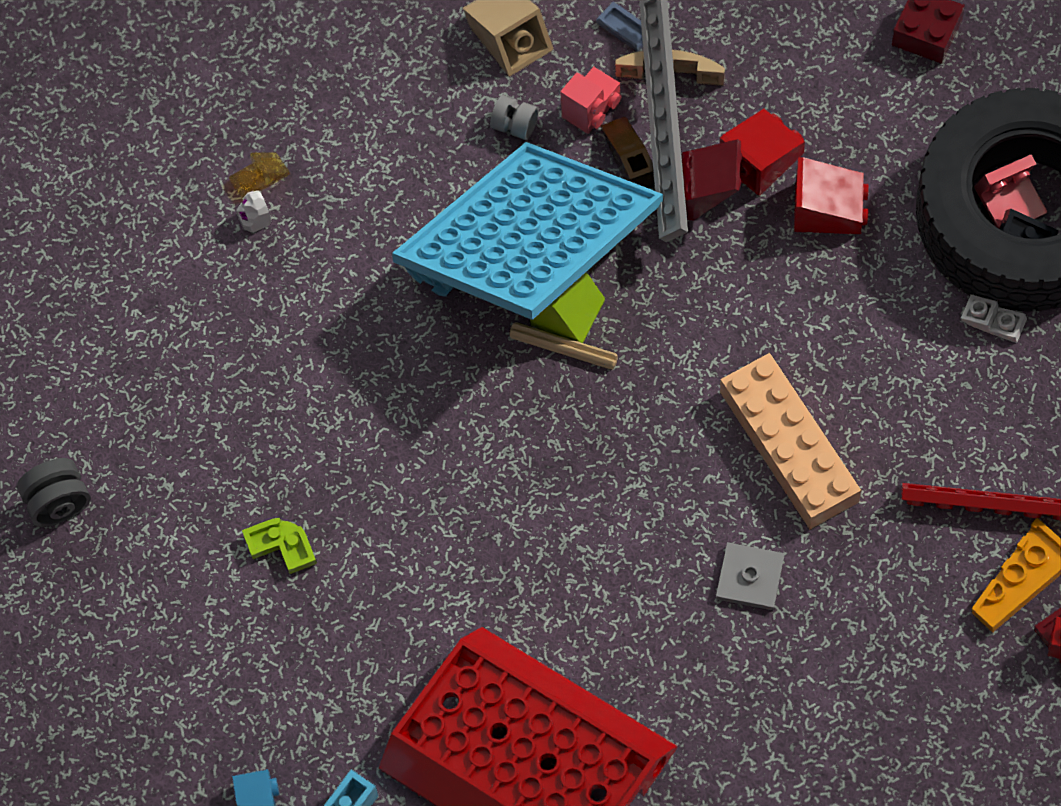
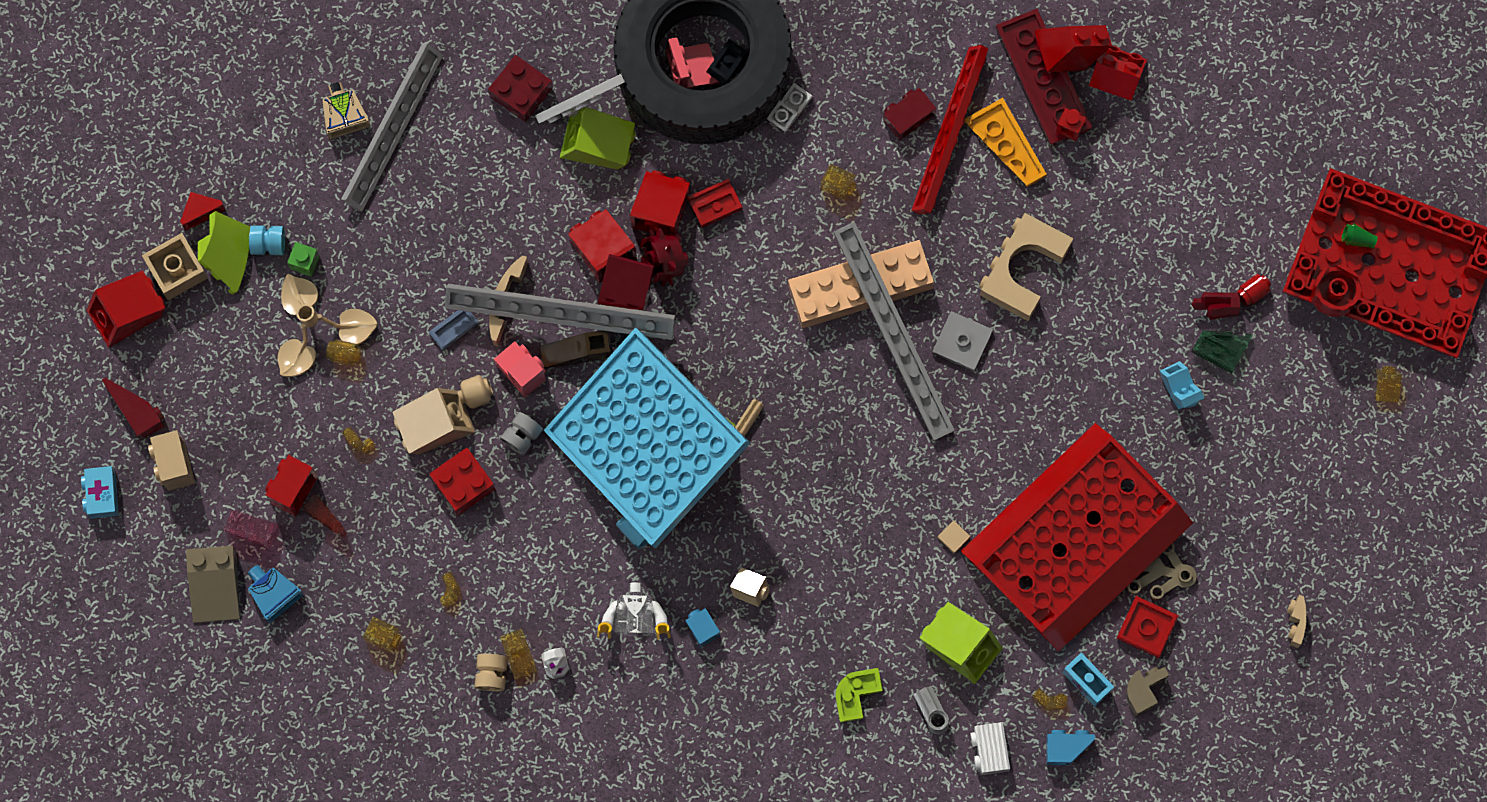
camera: 80 degrees left, 10 degrees up
none -> clear yellow brick [363,616,401,653]
none -> red brick [429,448,496,516]
none -> clear yellow arm [440,571,460,607]
none -> tan head [457,375,493,409]
none -> tan wheel [474,654,508,691]
none -> white wing [535,74,625,123]
none -> lime slope [560,106,636,170]
none -> torso [597,582,671,640]
none -> dark red brick [640,228,689,286]
none -> dark azure brick [685,608,721,648]
none -> red plate [687,178,743,228]
none -> brick [730,567,769,607]
none -> clear yellow brick [820,163,857,200]
none -> light grey plate [833,222,955,441]
none -> dark red brick [883,87,936,141]
none -> light grey piece [913,686,949,735]
none -> lime slope [920,602,1003,684]
none -> tan tile [937,521,970,554]
none -> white brick [970,722,1010,775]
none -> tan arch [979,213,1073,321]
none -> clear yellow arm [1032,688,1068,711]

